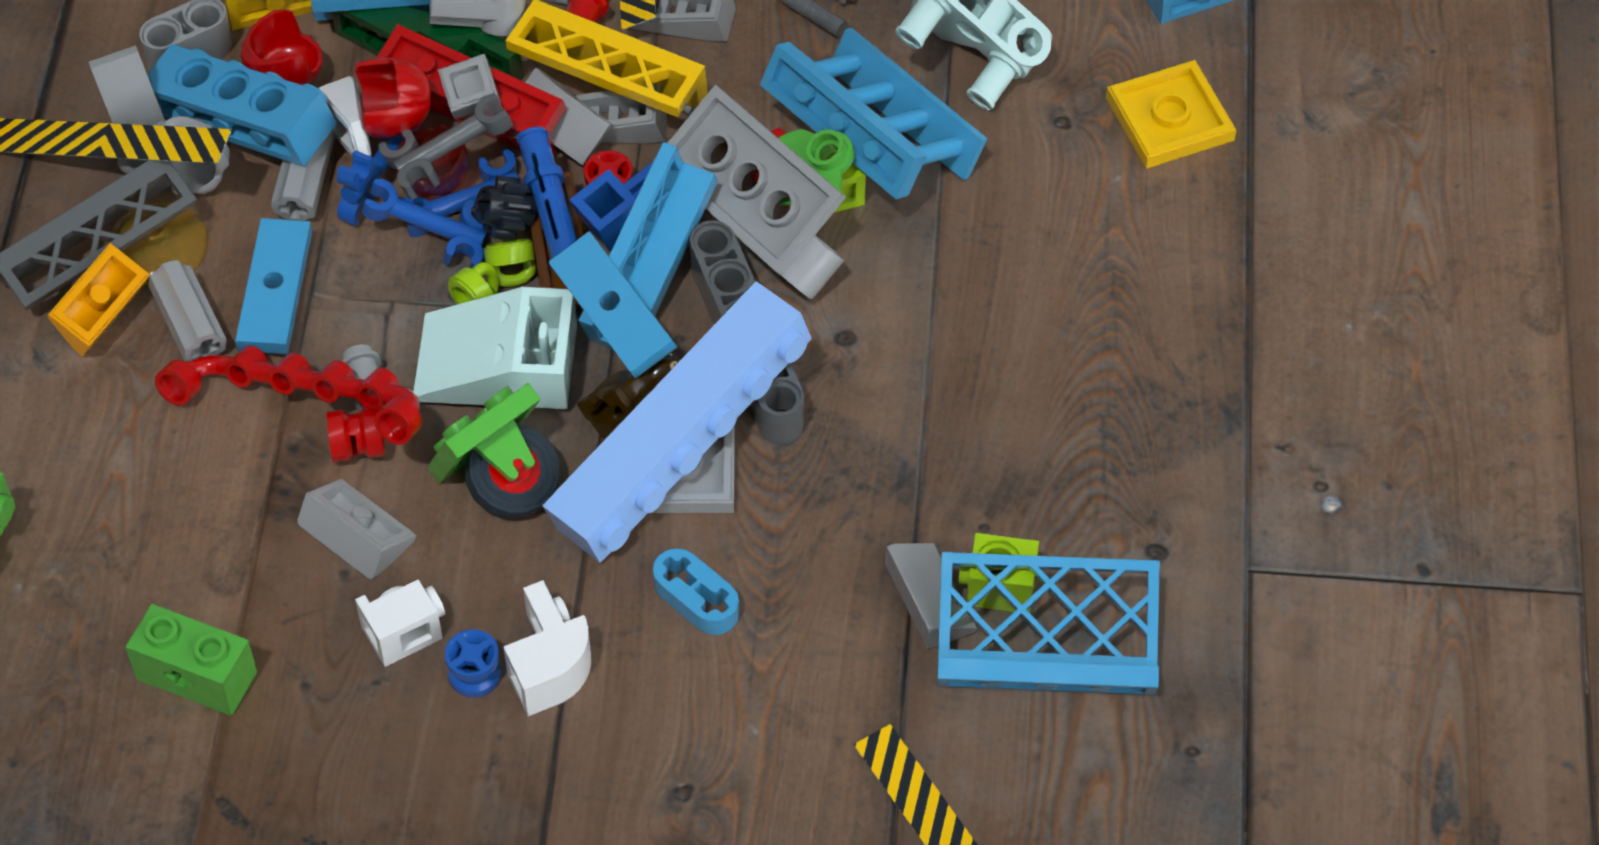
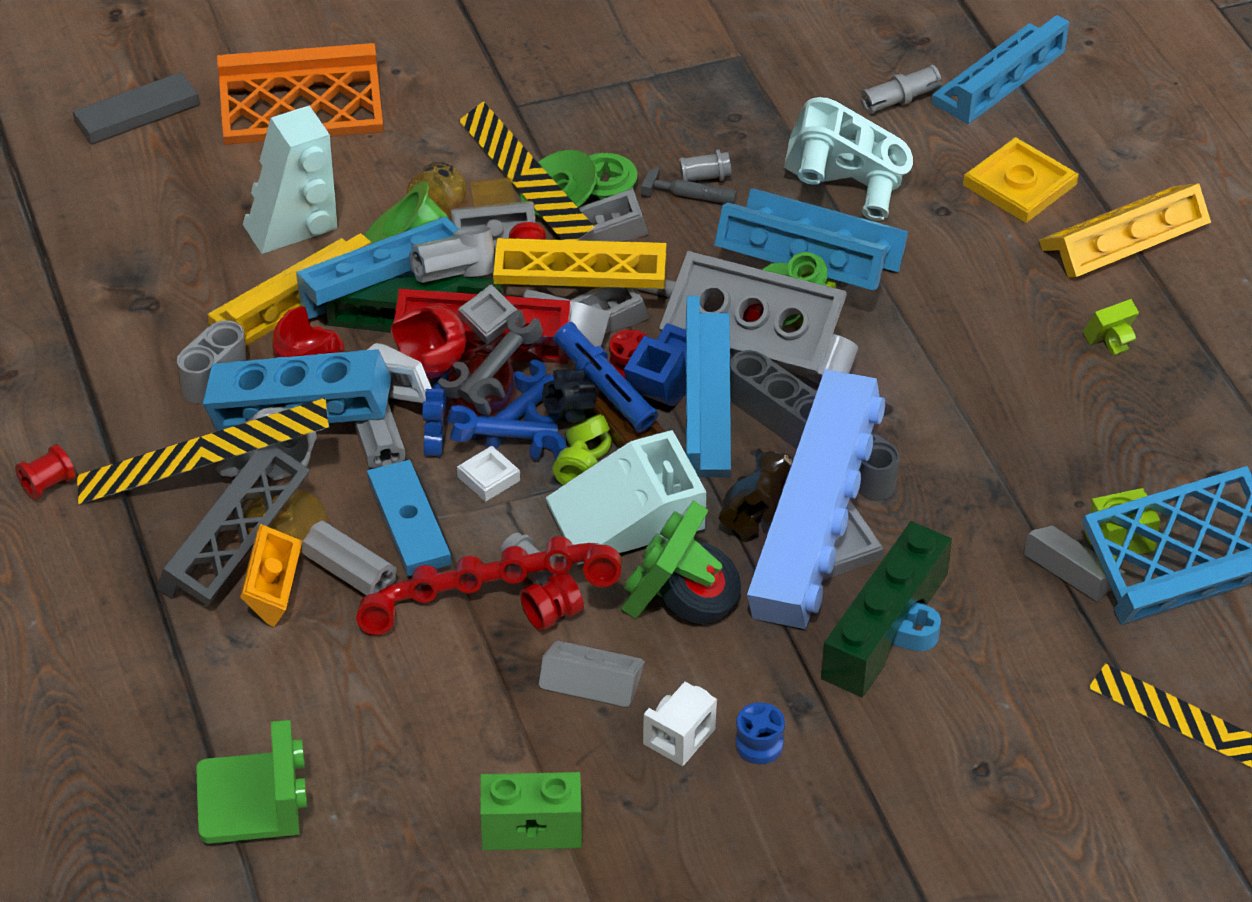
camera: 25 degrees left, 10 degrees down
light grey slope [89,45,165,125] -> none
white brick [503,580,591,716] -> none
dark azure tile [548,231,677,379] -> none
none -> white tile [457,446,520,502]
none -> dark green arch [821,521,952,698]
none -> yellow fence [1039,183,1211,278]
none -> lime tile [1082,299,1139,356]

